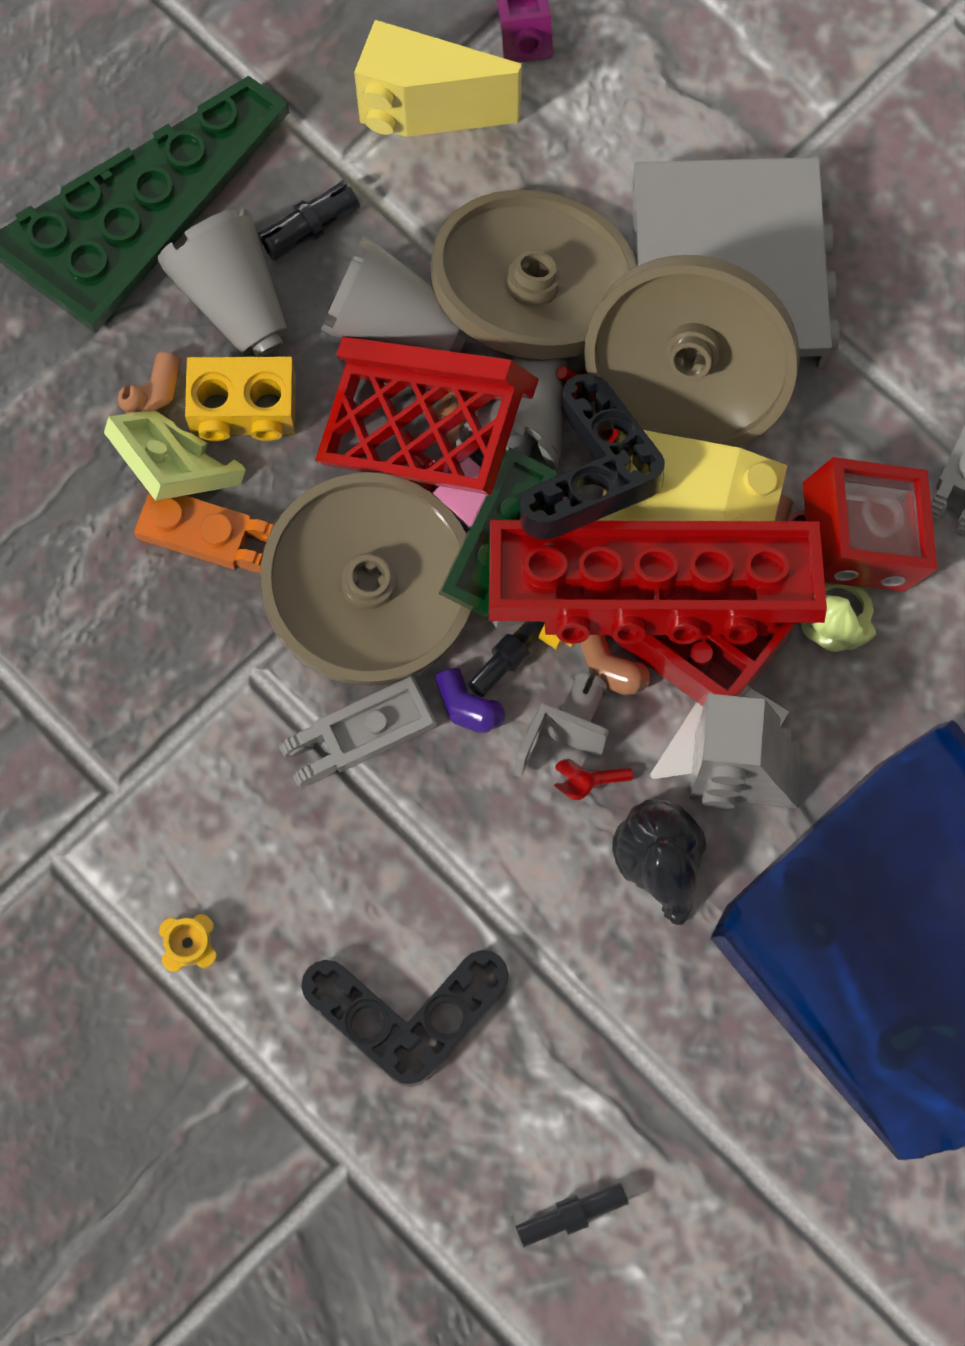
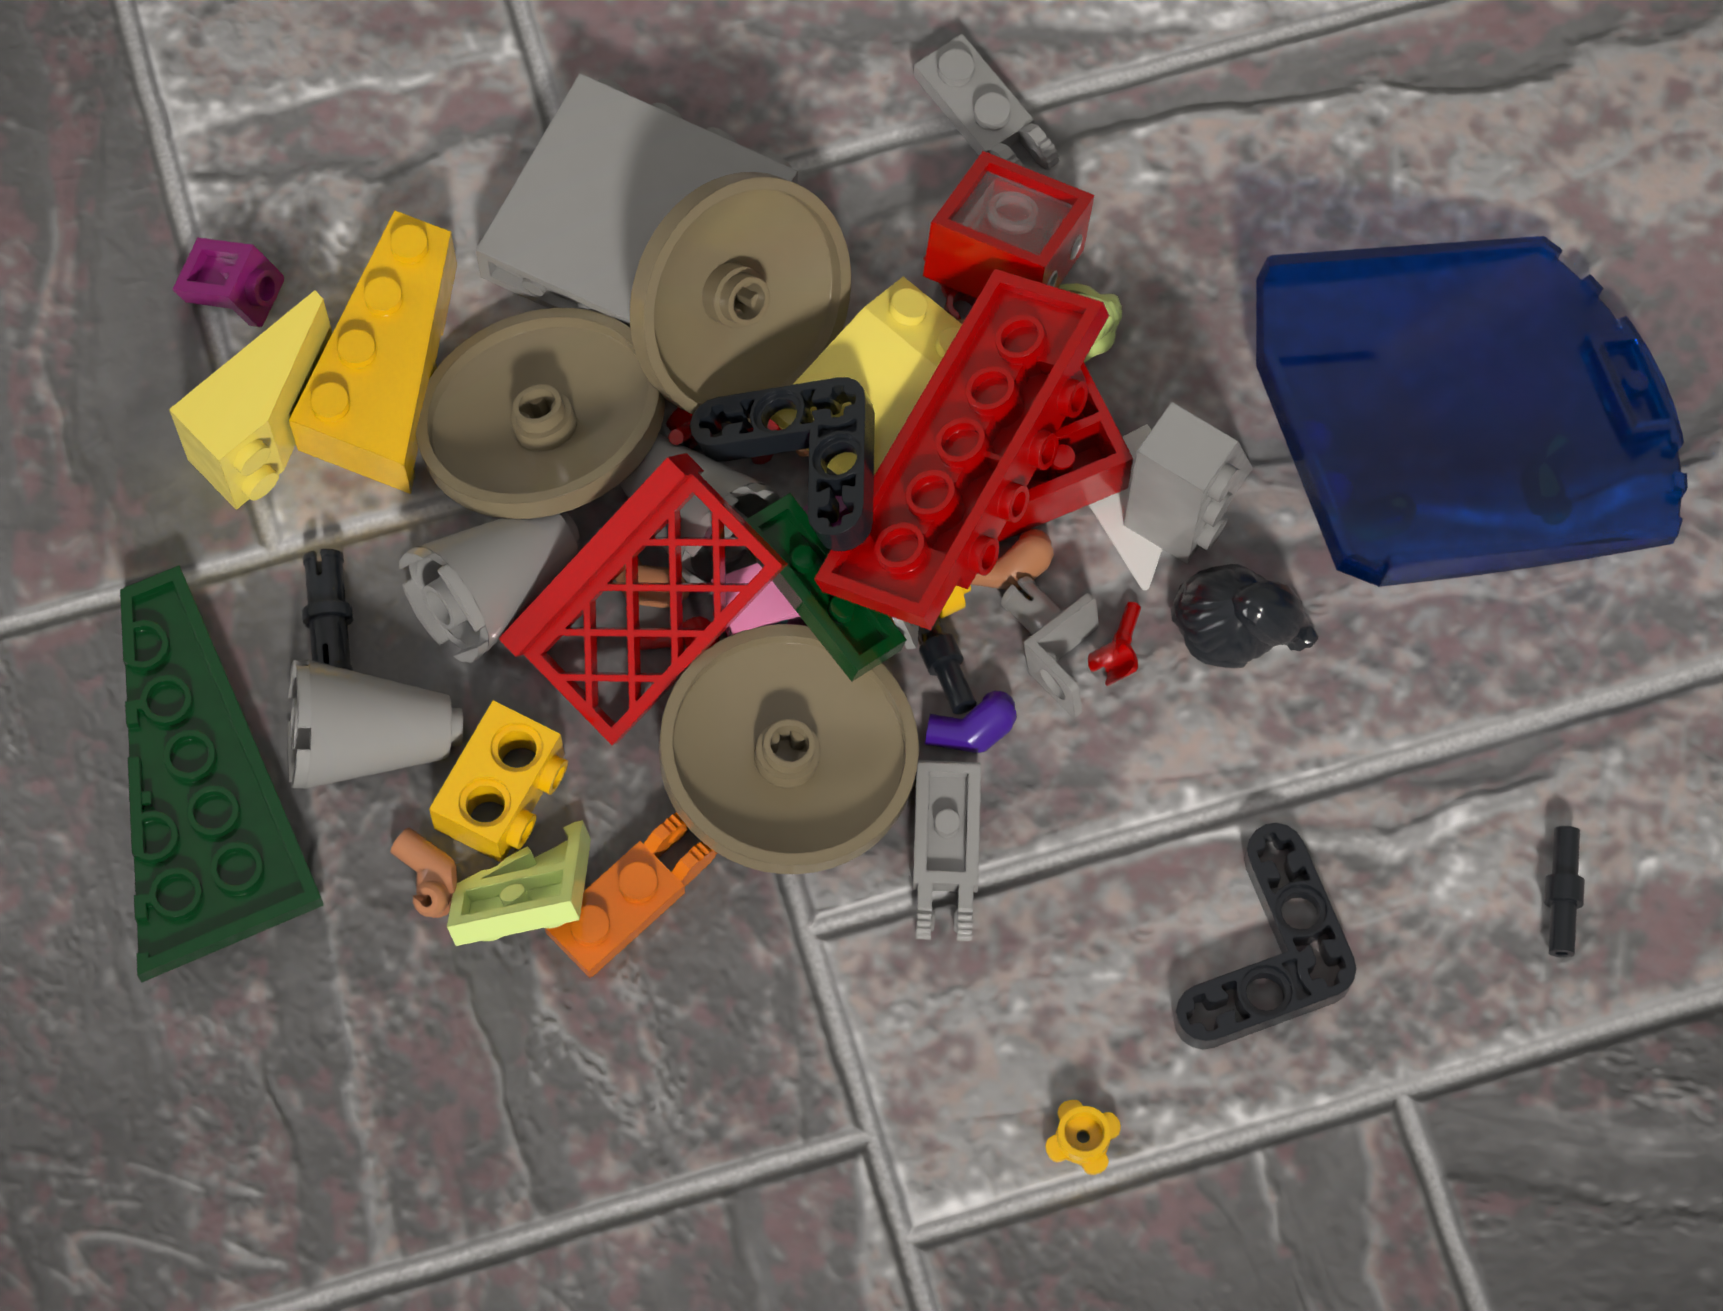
camera: 65 degrees left, 5 degrees down
none -> yellow wedge [289,210,457,494]

